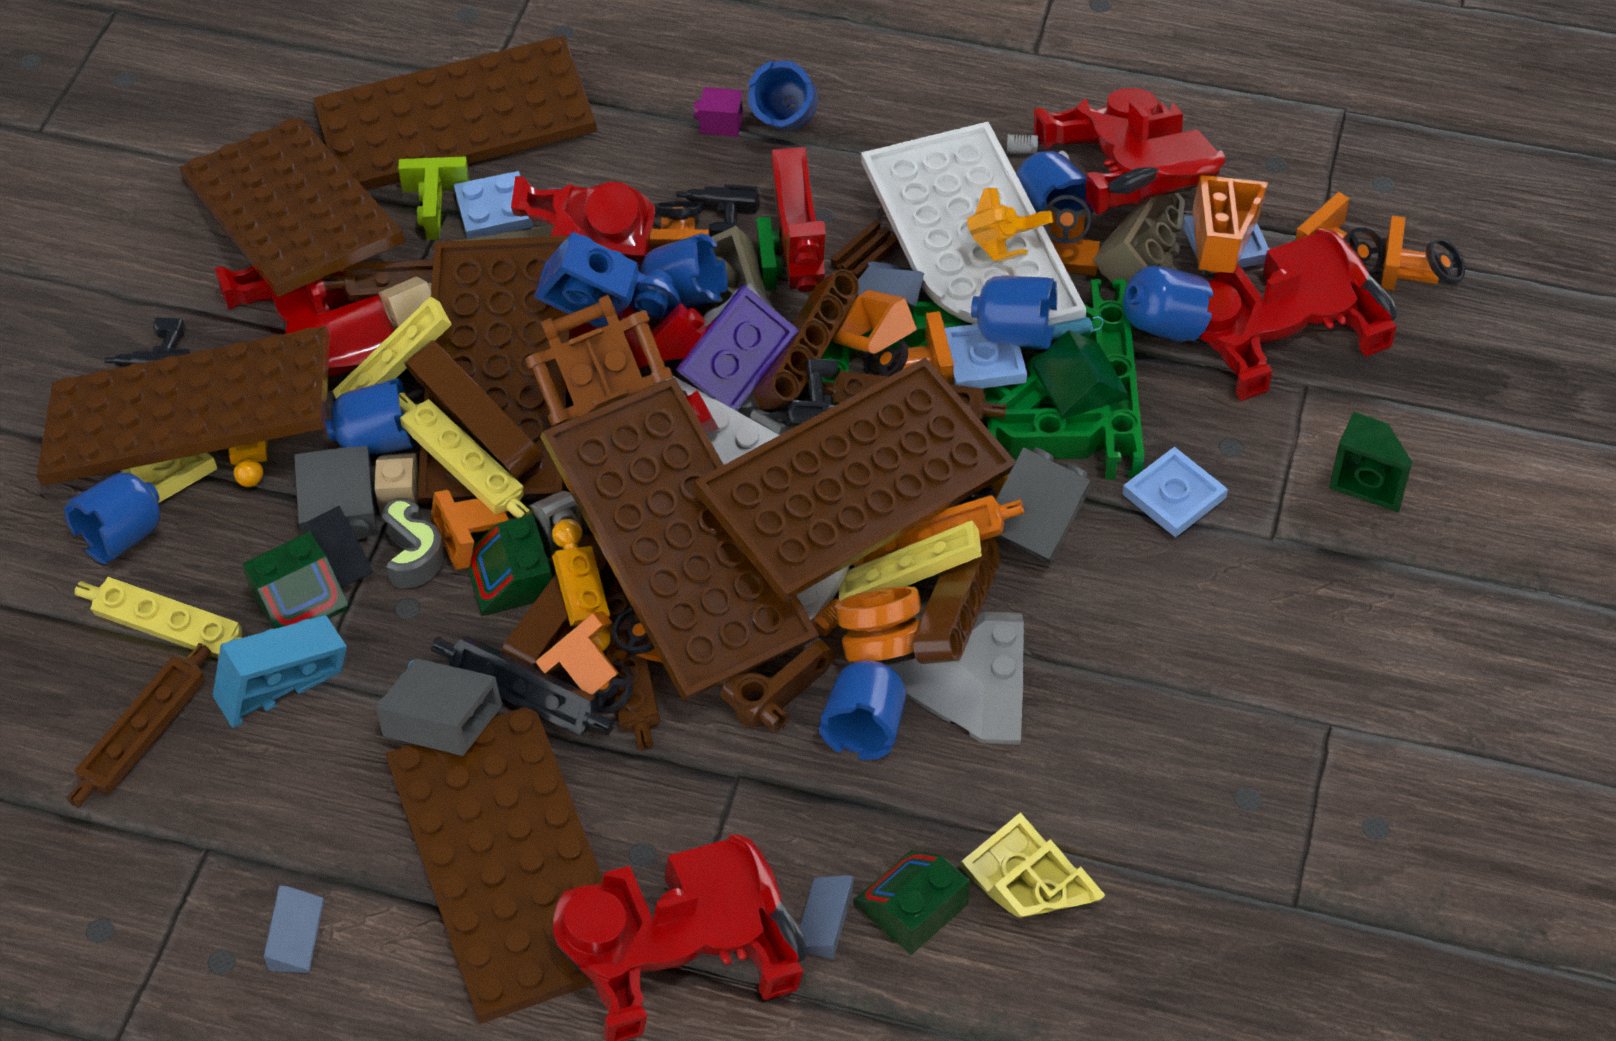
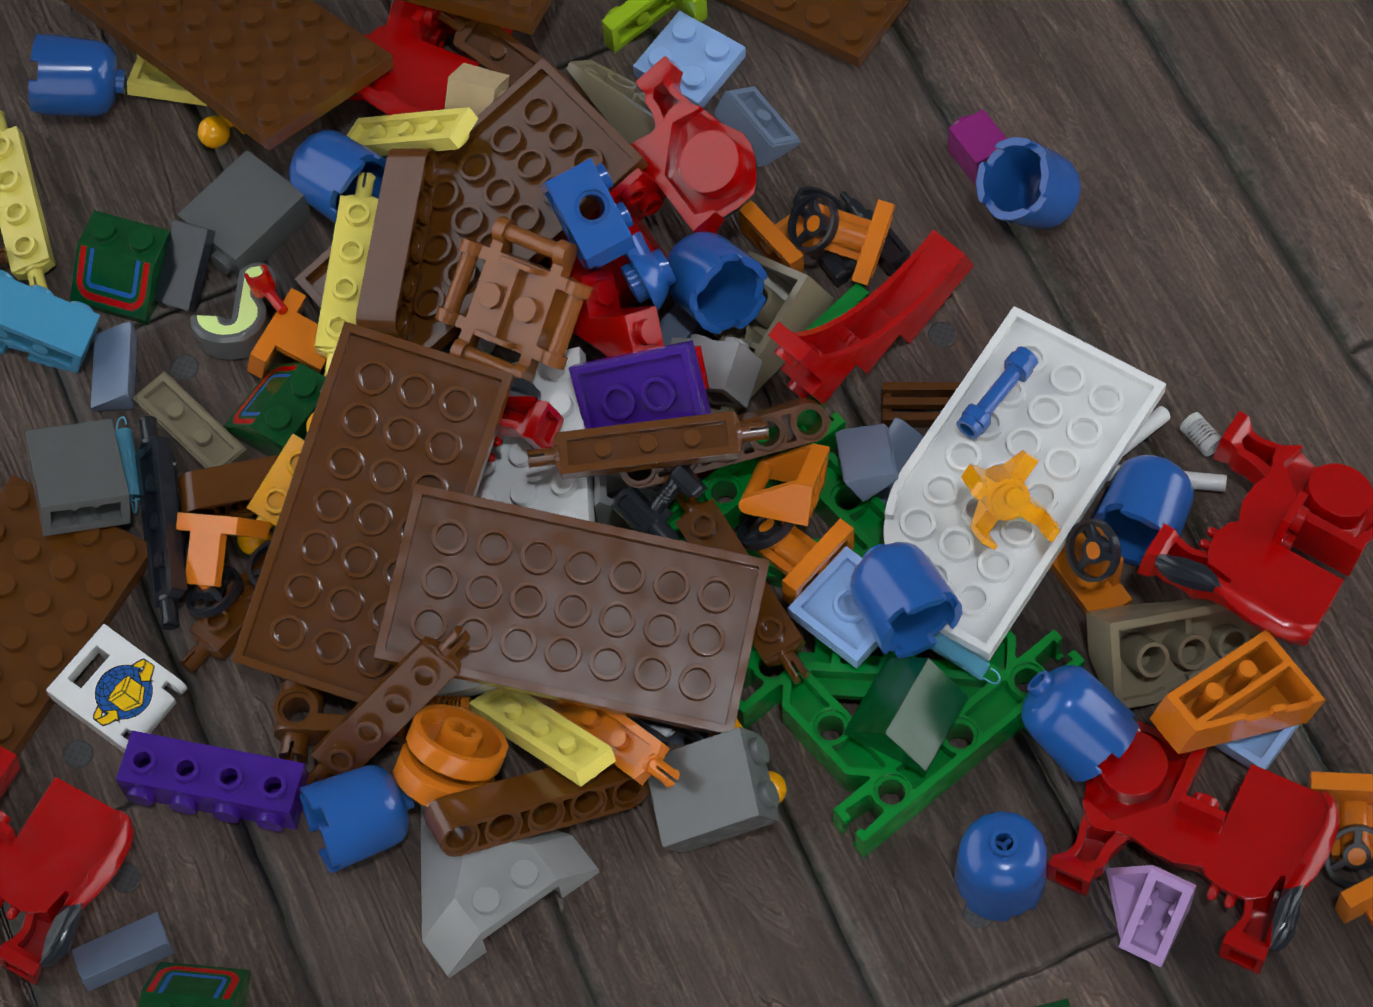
camera: 55 degrees right, 10 degrees up
tan slope [375,452,419,516] -> none
light blue plate [1122,447,1228,538] -> none
none -> white container [46,624,187,753]
none -> sand blue slope [91,322,137,411]
none -> dark purple brick [116,731,309,831]
none -> dark tan tile [132,371,249,469]
none -> red hand [244,264,288,315]
none -> reddish brown plate [307,626,470,785]
none -> reddish brown plate [527,411,769,480]
none -> orange piece [788,193,896,287]
none -> blue cylinder [954,811,1047,922]
none -> blue bar [956,346,1038,439]
none -> lavender slope [1106,865,1197,967]

